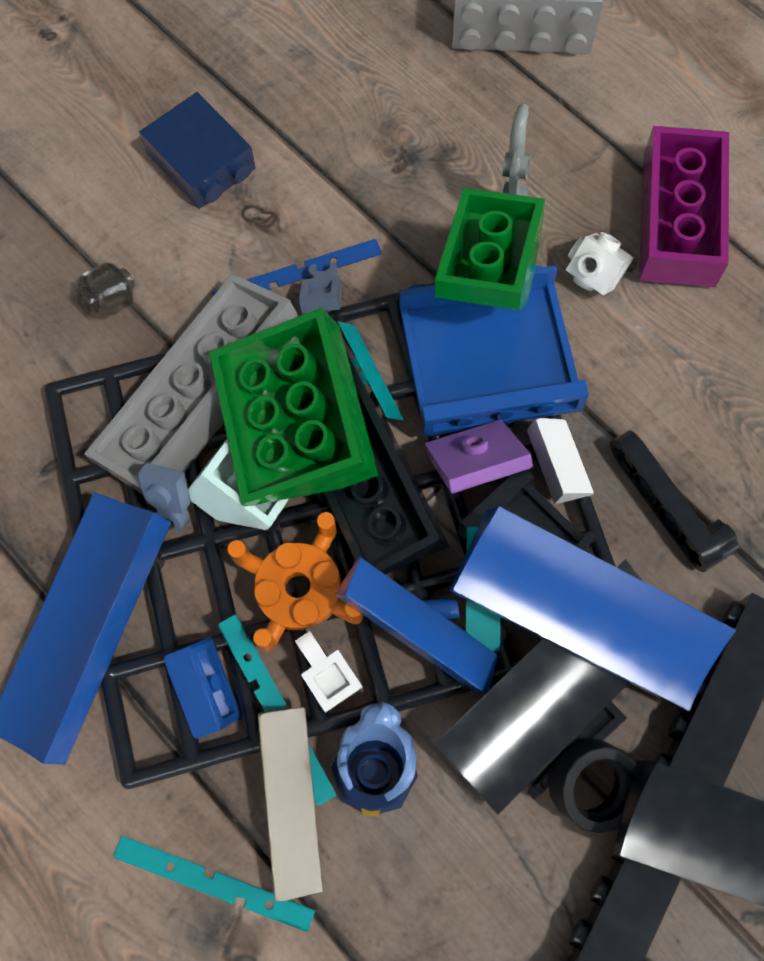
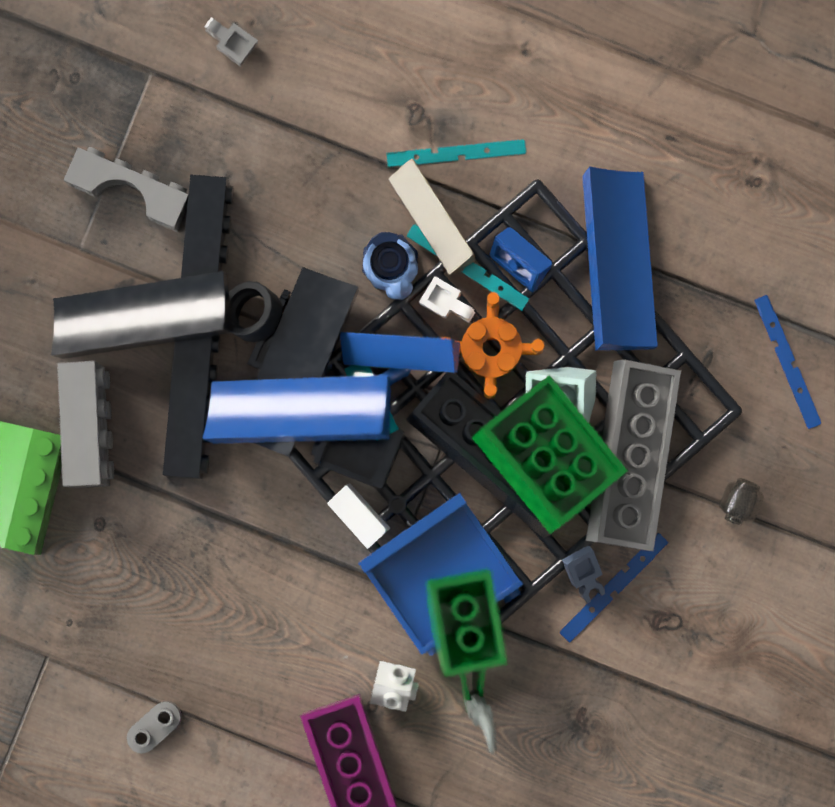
camera: 155 degrees right, 15 degrees up
sand blue plate [138,462,191,532] -> none
dark blue brick [139,92,256,209] -> none
teal piece [338,321,404,420] -> none
medium lavender plate [424,419,533,493] -> none
black beam [610,430,740,572] -> none

